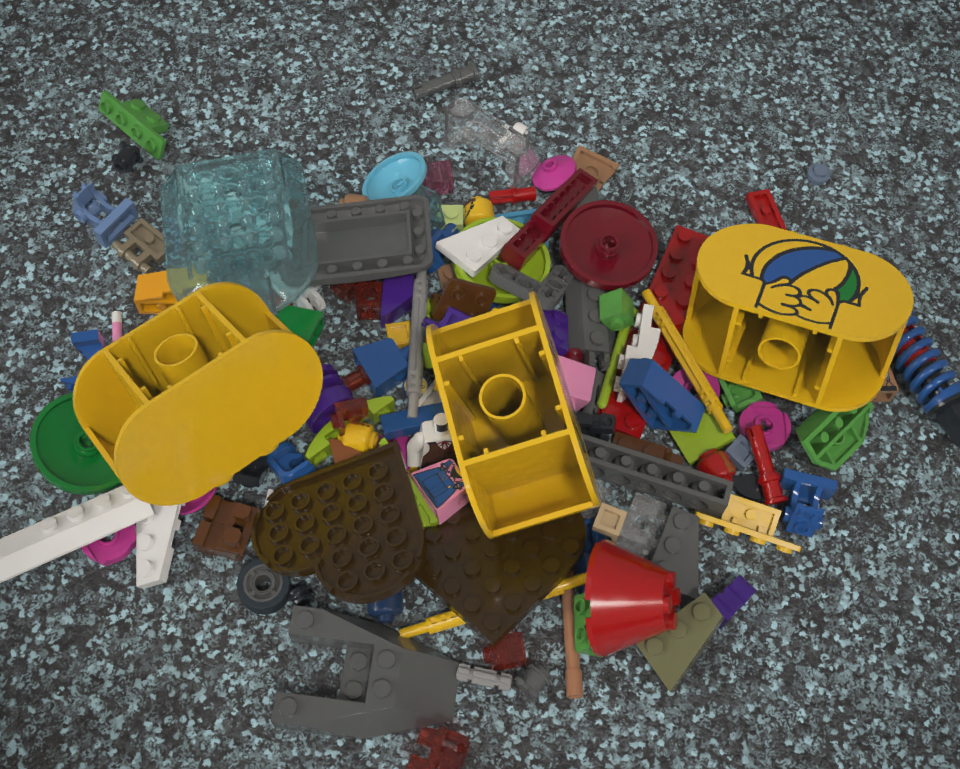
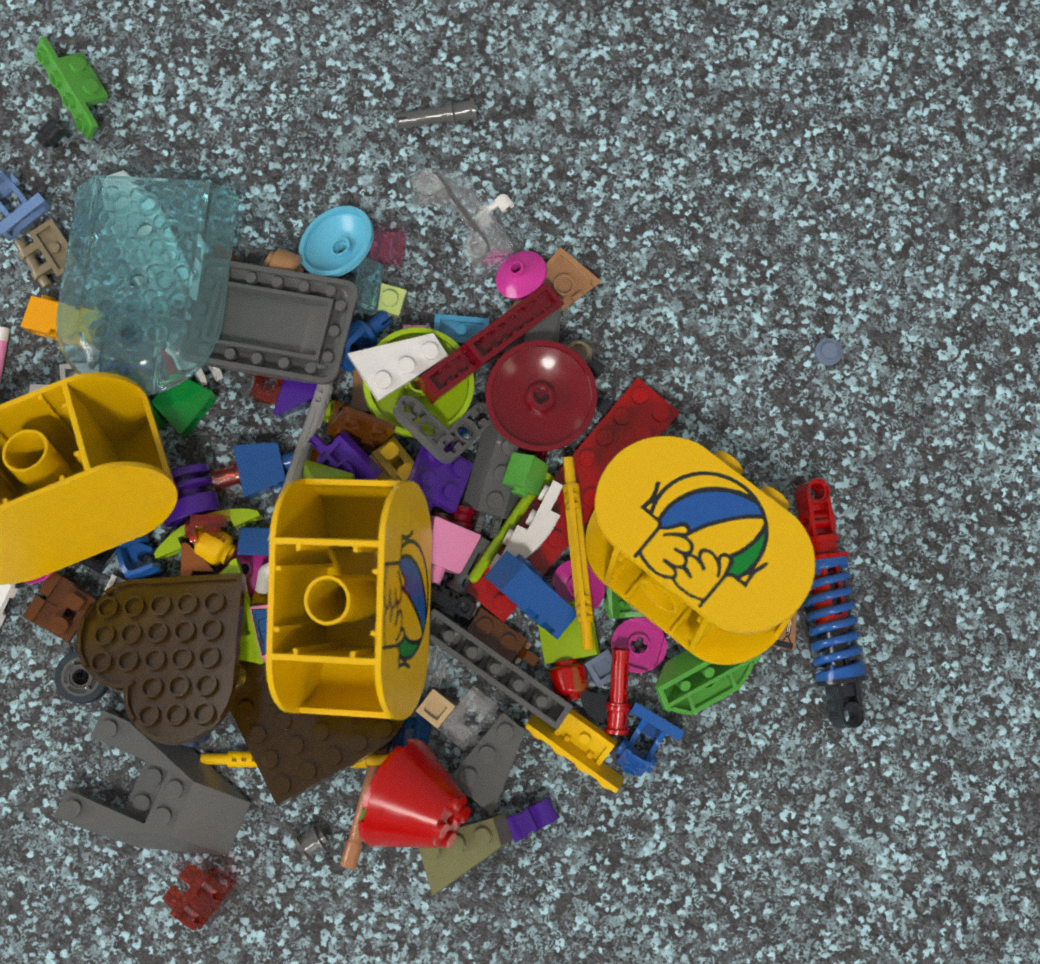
camera: 20 degrees right, 20 degrees up
black bush [287,584,315,609] -> none
yellow tile [385,321,411,348] -> none
light grey axle [456,663,512,691] -> none
yellow head [463,196,495,226] -> none
clear red brick [482,632,527,671] -> none
red axle [489,186,536,205] -> none
red plate [745,189,787,230] -> none

